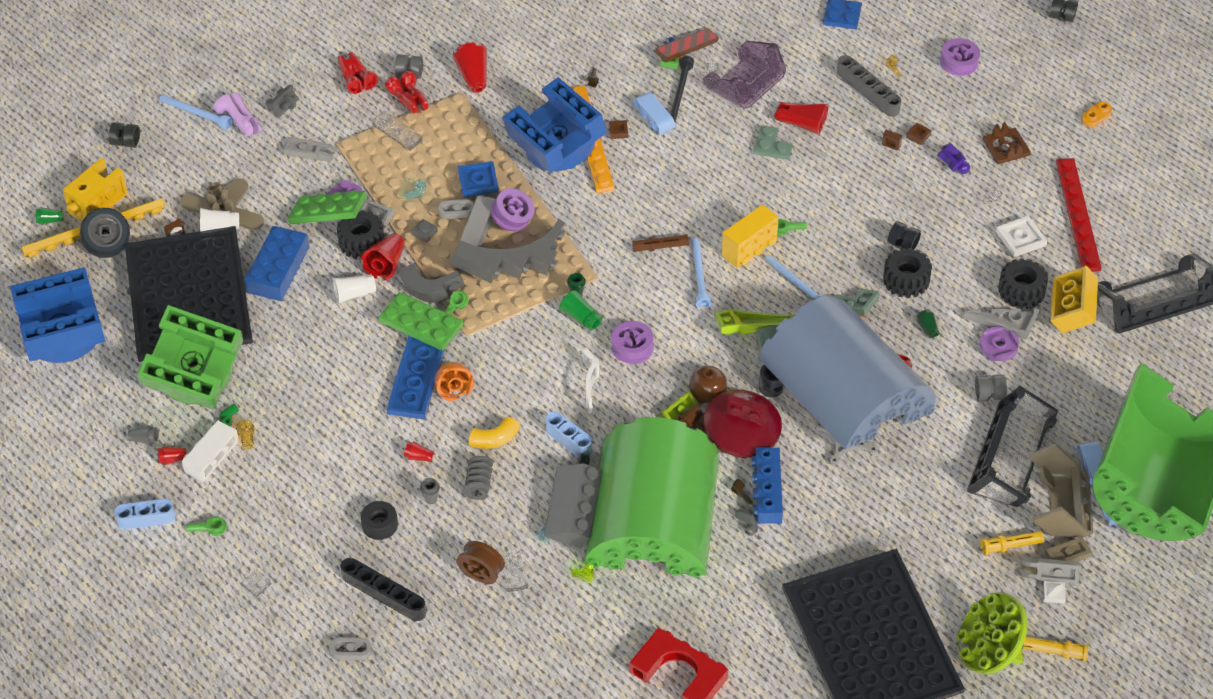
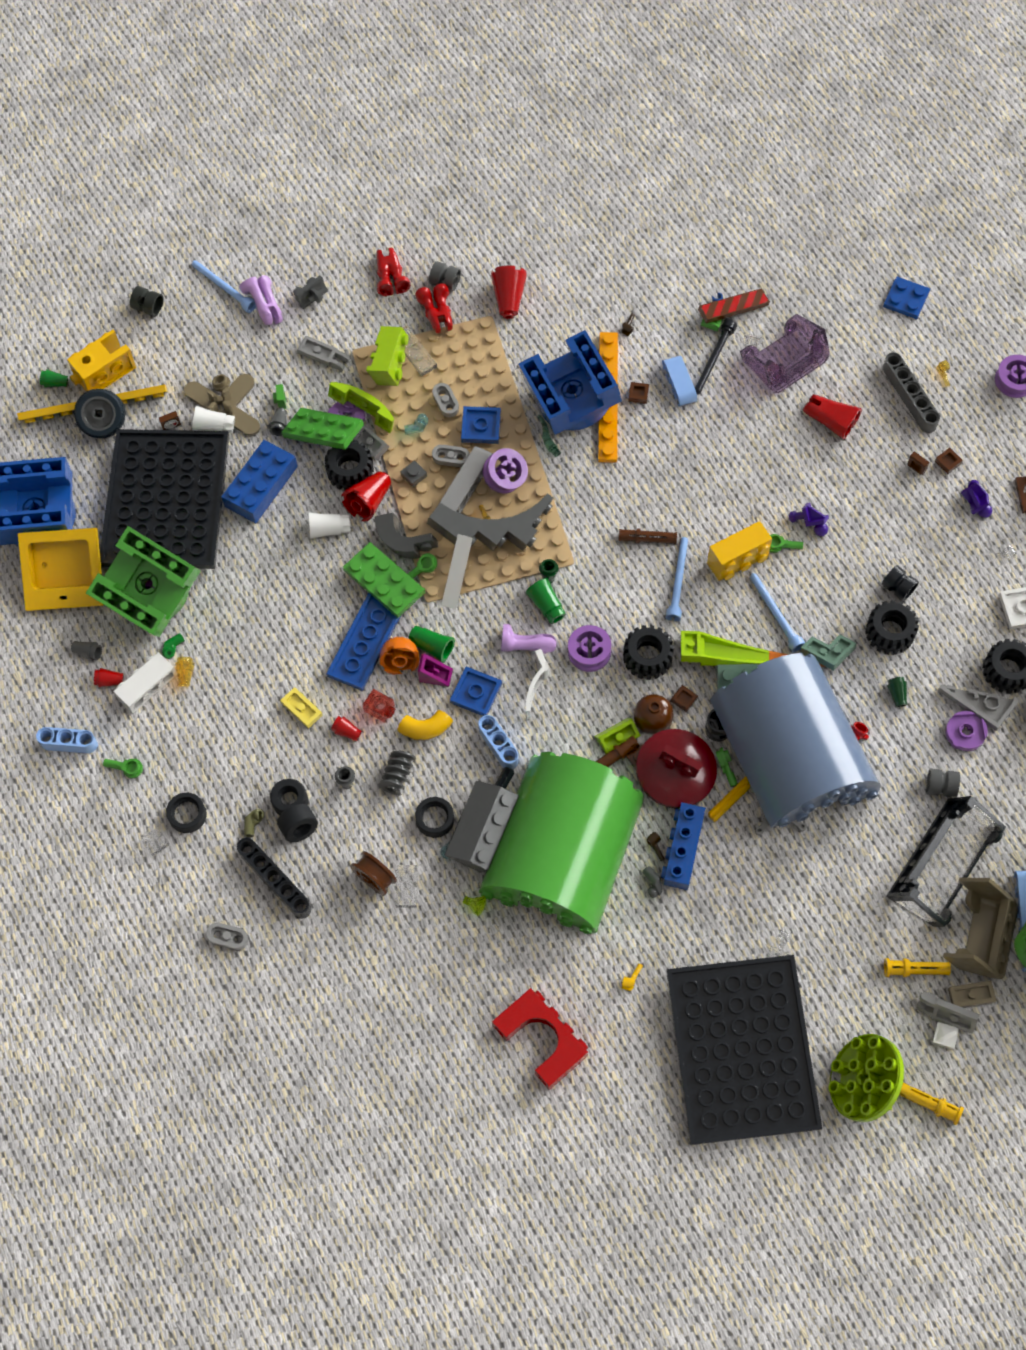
camera: 15 degrees right, 15 degrees up
sand green plate [754,125,793,160] -> none
none -> yellow piece [18,528,104,611]
none -> black tyre [166,792,207,833]
none -> olive arm [244,809,265,837]
none -> dark grey cone [268,408,287,436]
none -> bright green plate [273,384,286,409]
none -> black tyre [277,804,318,842]
none -> light yellow plate [280,687,323,729]
none -> lime slope [328,382,394,433]
none -> clear red brick [363,689,396,722]
none -> lime wedge [366,326,409,386]
none -> green plant [409,626,455,663]
none -> black tyre [415,797,455,838]
none -> magenta slope [418,653,453,687]
none -> light grey plate [432,383,459,417]
none -> white sticker [442,534,473,609]
none -> blue plate [450,667,502,716]
none -> lavender piece [501,624,556,654]
none -> clear green animal [537,415,561,457]
none -> yellow hand [622,964,643,991]
none -> black tyre [623,625,674,680]
none -> reddish brown tile [670,685,698,712]
none -> yellow axle [708,776,751,822]
none -> bright green plate [716,747,738,787]
none -> dark purple piece [789,502,829,537]

